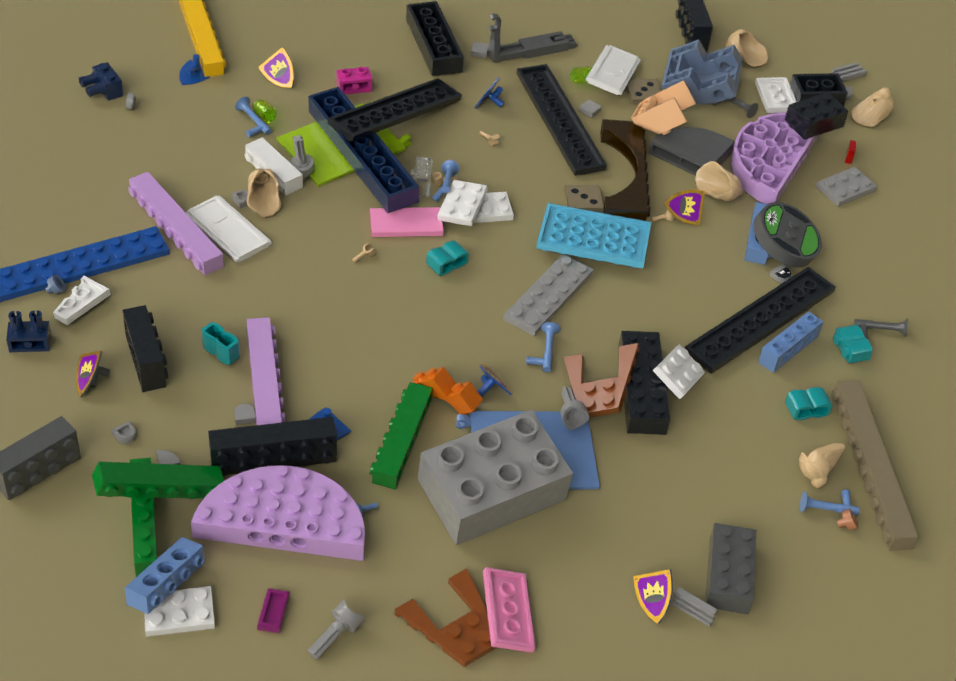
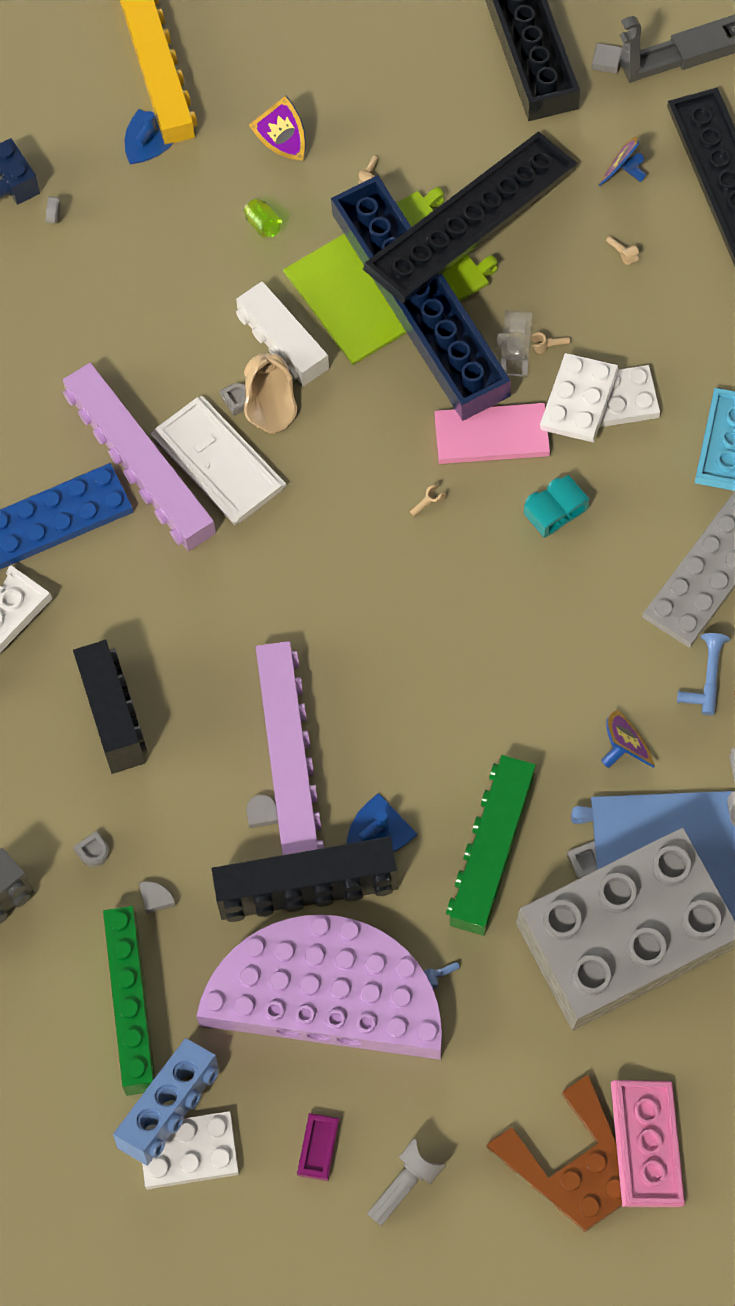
camera: 10 degrees right, 20 degrees up
shield [76,351,110,397] -> none
green brick [92,461,224,499] -> none
teal brick [201,322,240,365] -> none
medium blue piece [235,97,272,138] -> none
light grey piece [290,135,315,180] -> none
dark pink brick [336,67,372,95] -> none
orange arch [412,367,483,414] -> none
medium blue piece [432,160,459,202] -> none

